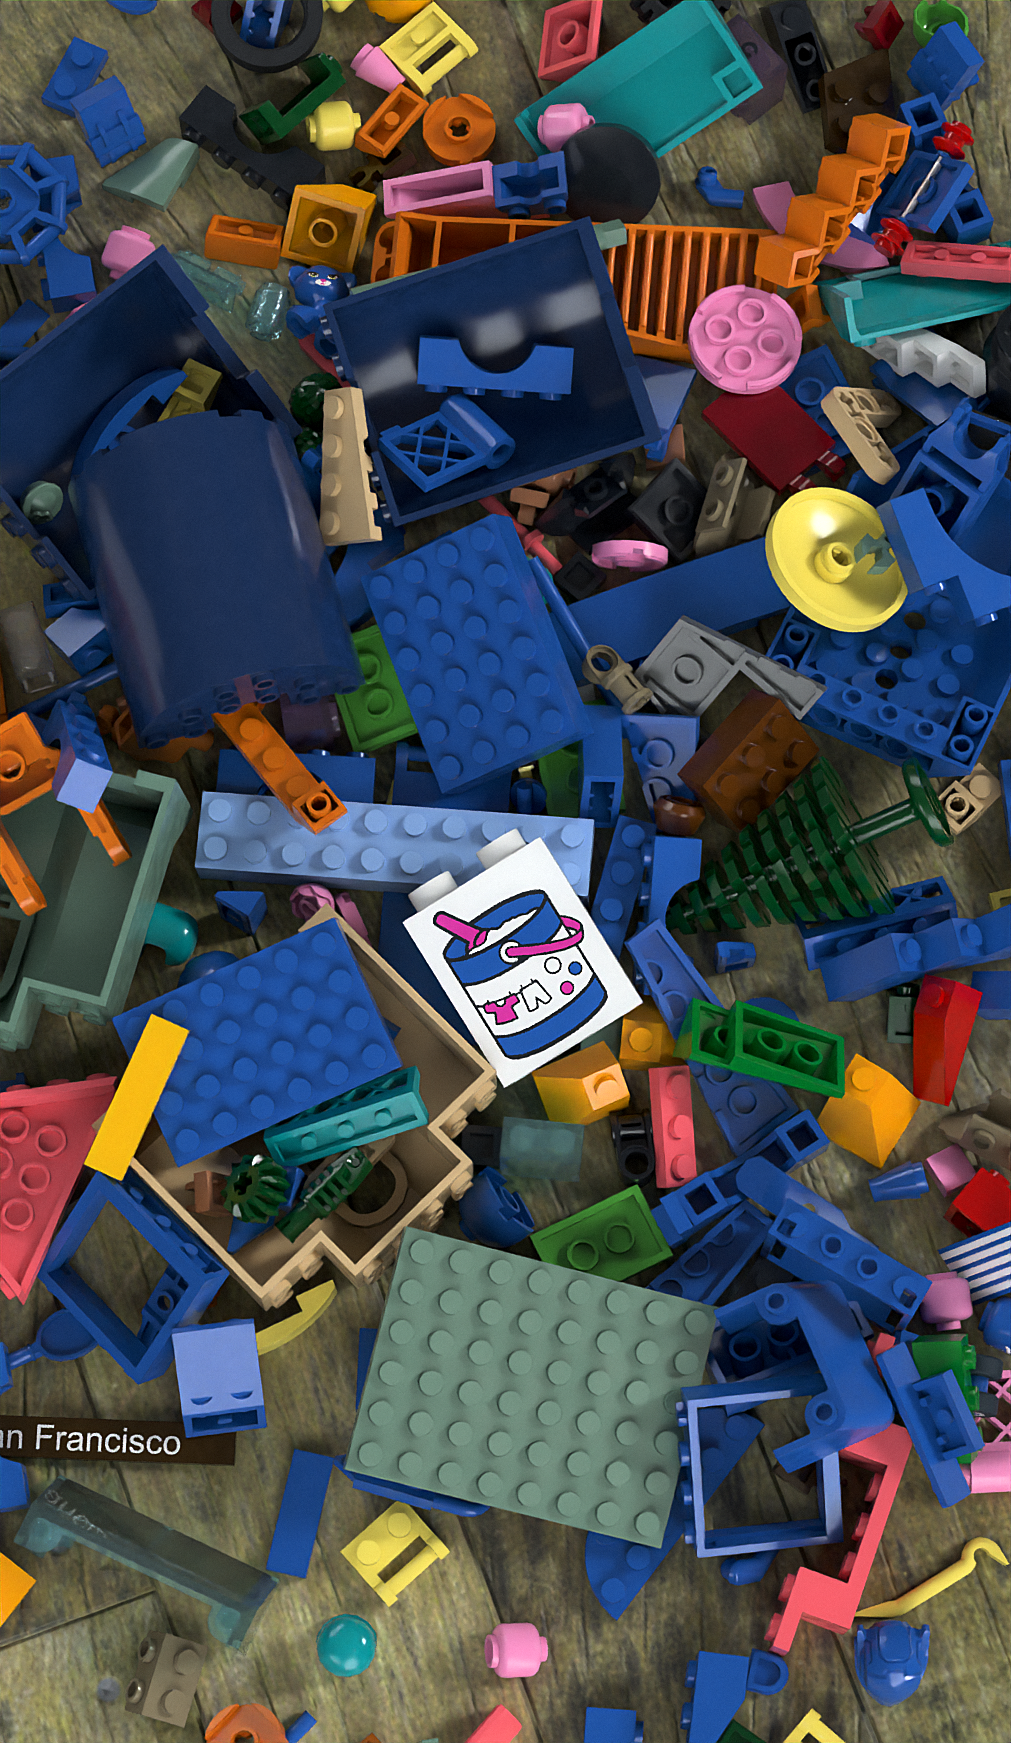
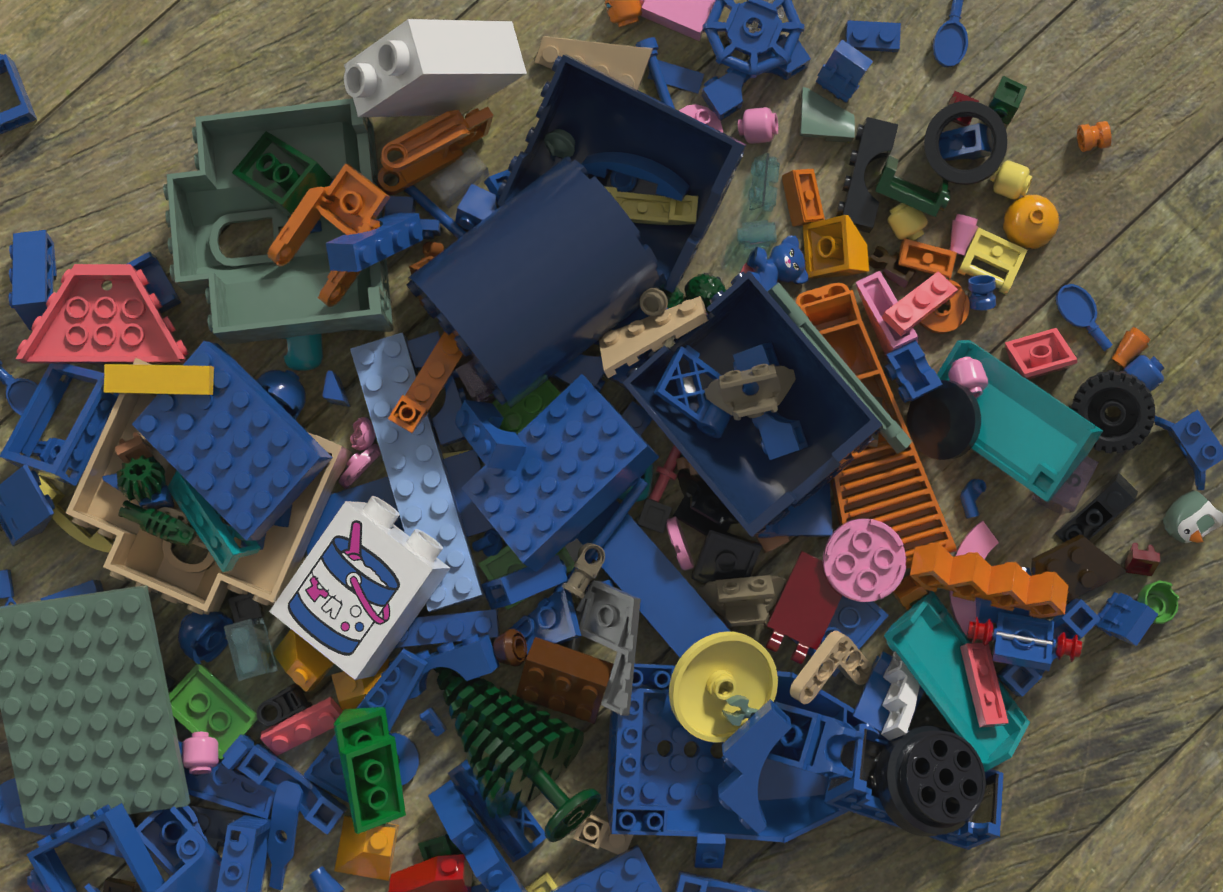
camera: 65 degrees right, 10 degrees up
none -> bright pink head [182,732,219,774]
none -> blue arch [455,400,526,471]
none -> dark tan plate [640,288,668,316]
none -> dark tan piece [704,364,796,420]
none -> coral plate [882,271,958,336]
none -> blue wheel [968,275,996,310]

